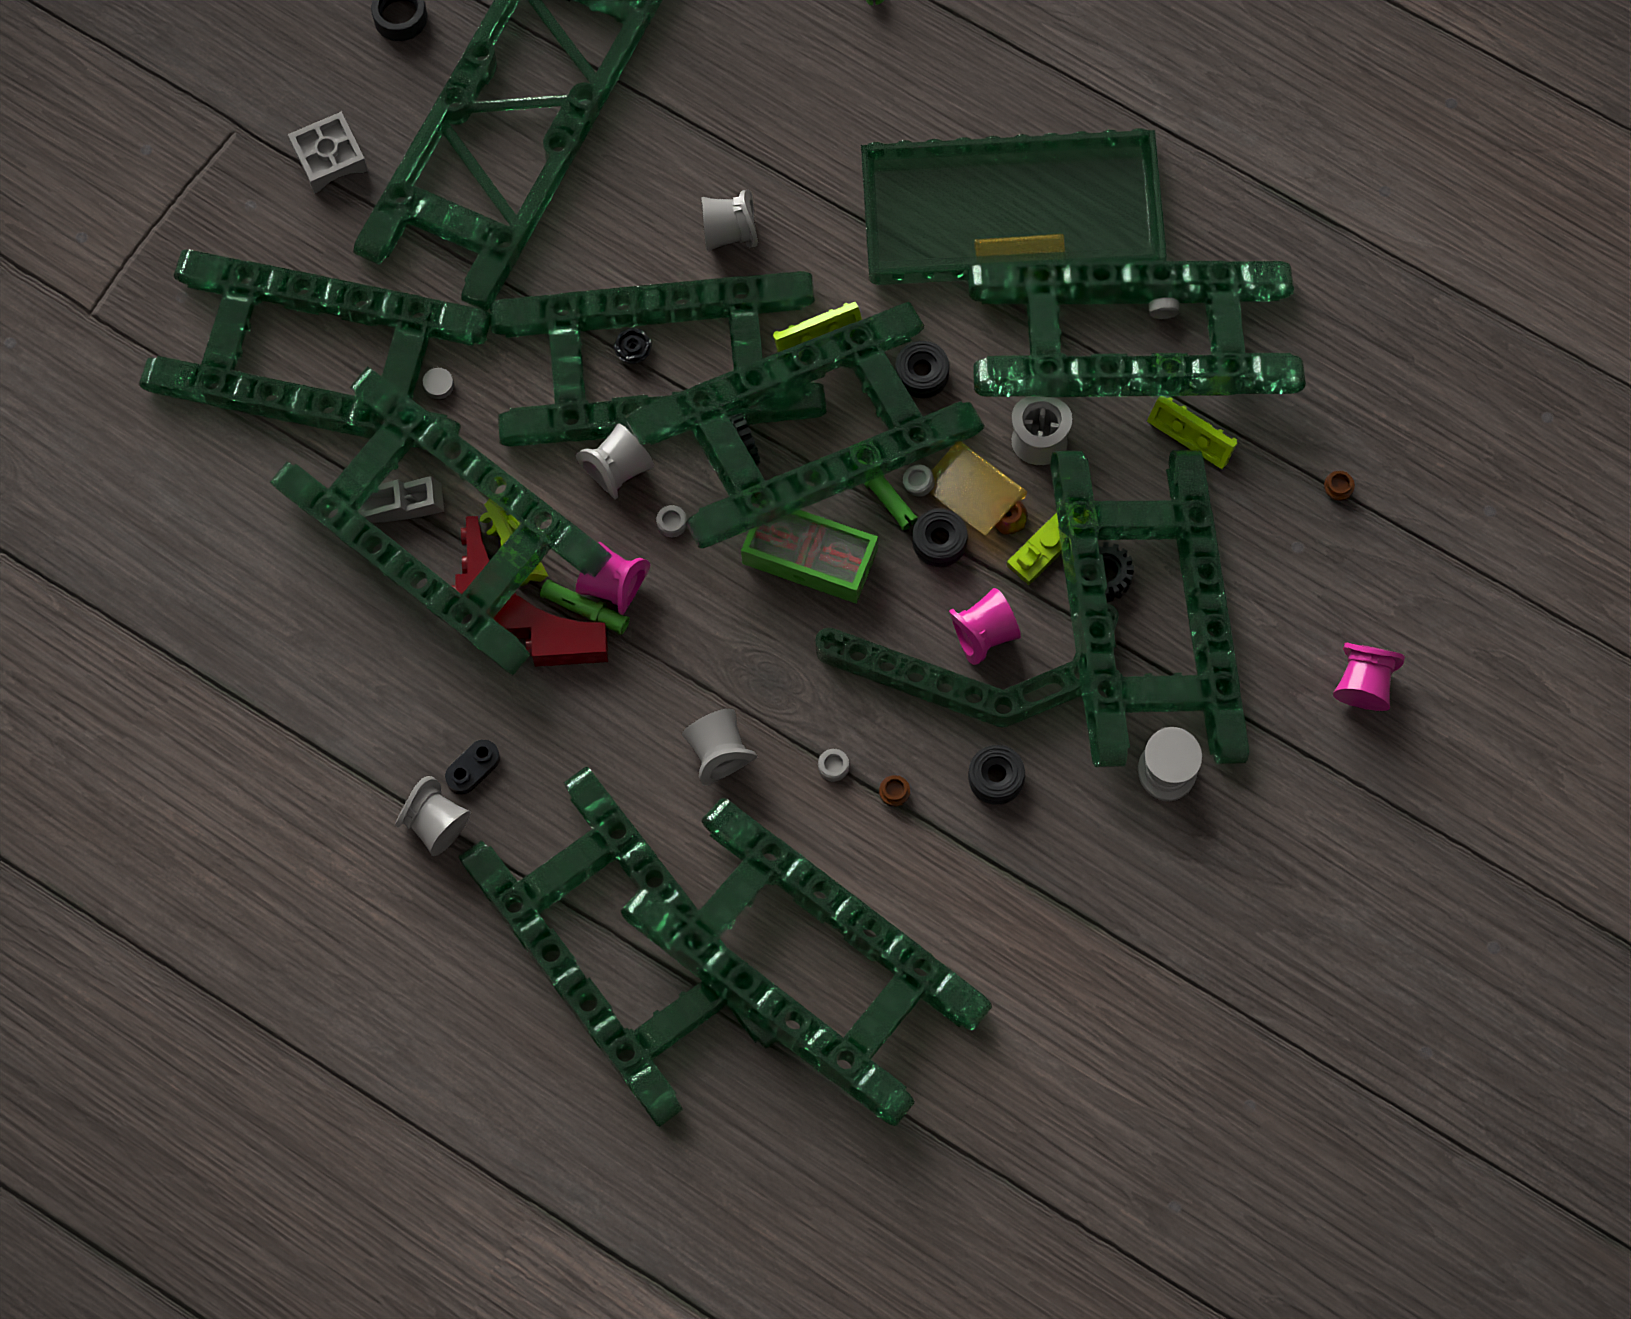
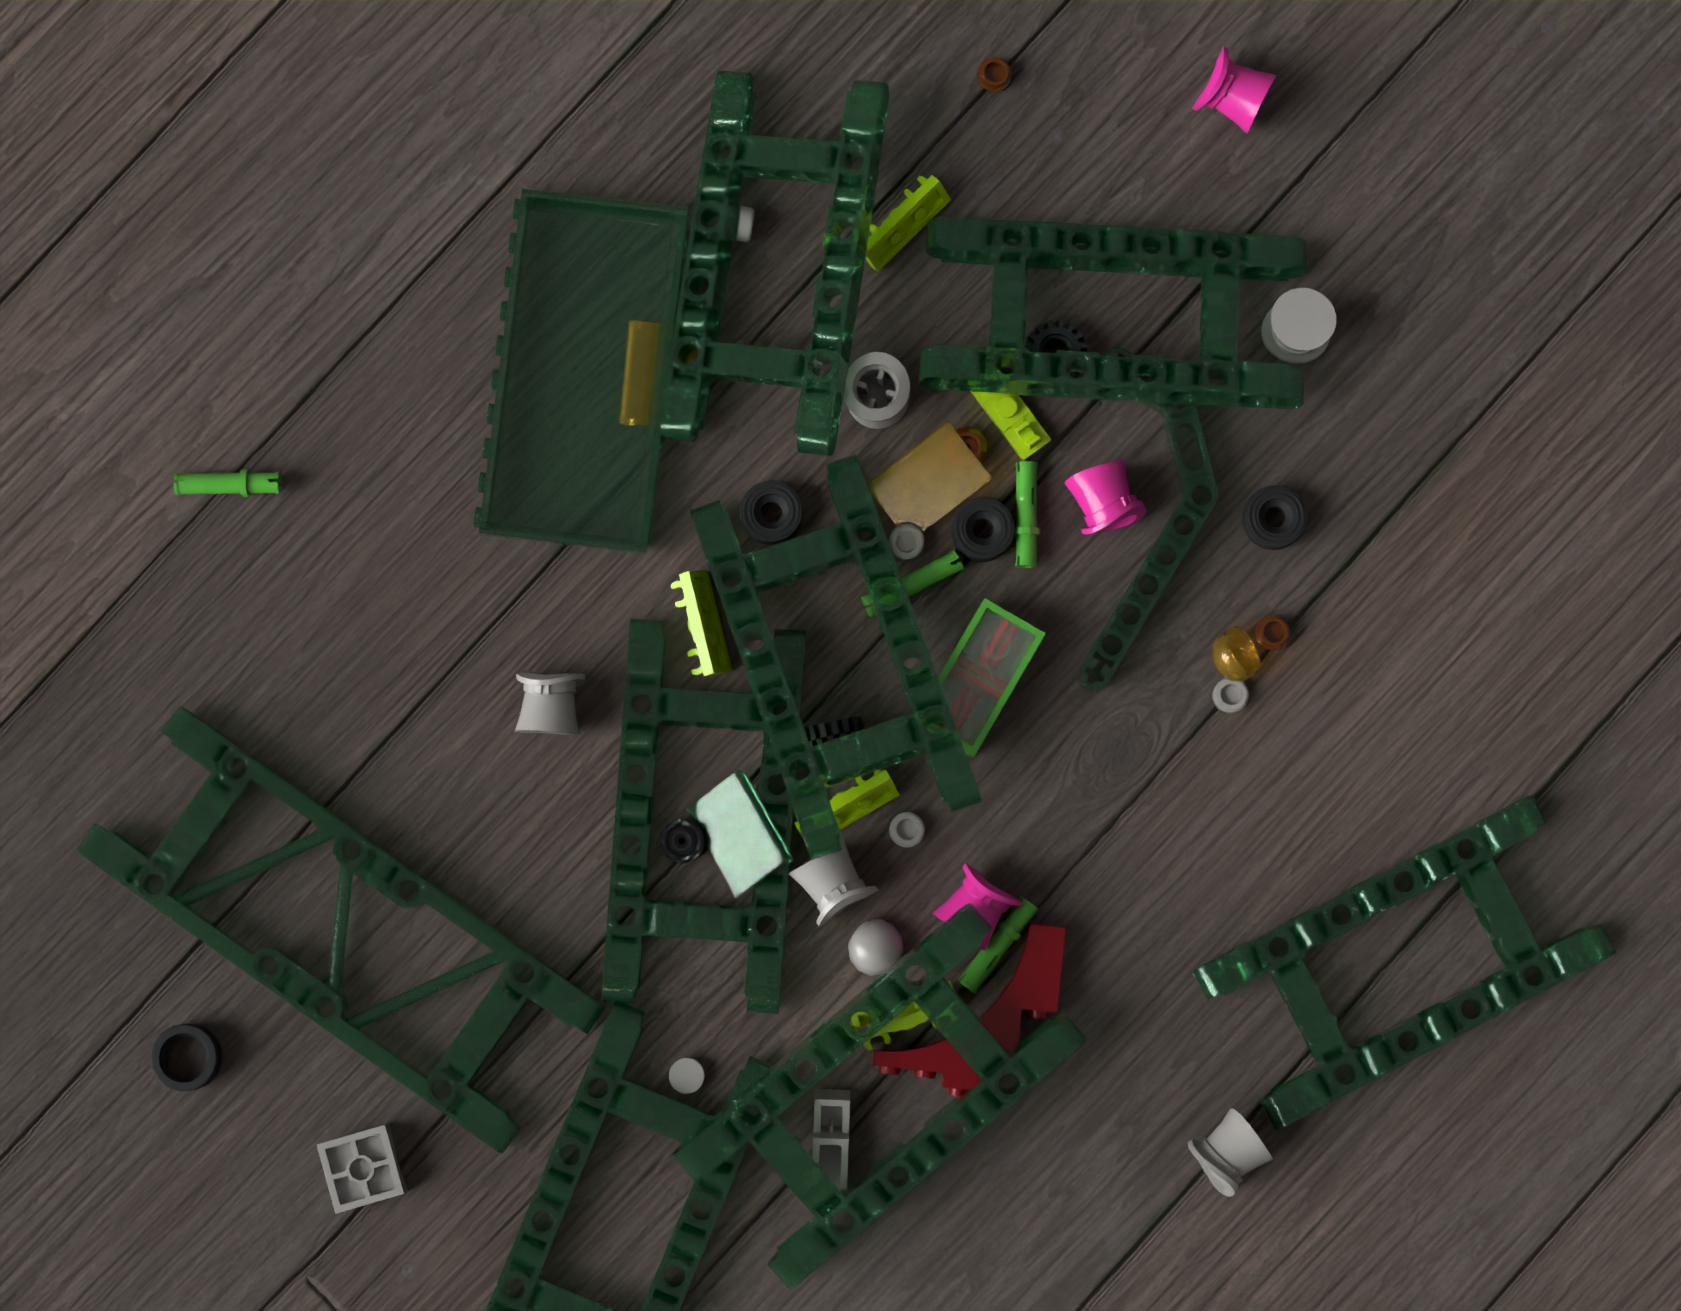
camera: 80 degrees left, 15 degrees up
black plate [445,740,500,794] -> none
clear green beam [621,798,992,1126] -> none
light grey hat [682,708,758,786] -> none
none -> clear green piece [687,769,793,898]
none -> lime plate [794,764,900,848]
none -> light grey hair [848,919,903,976]
none -> bright green pin [1014,461,1040,568]
none -> clear yellow hair [1212,626,1261,682]

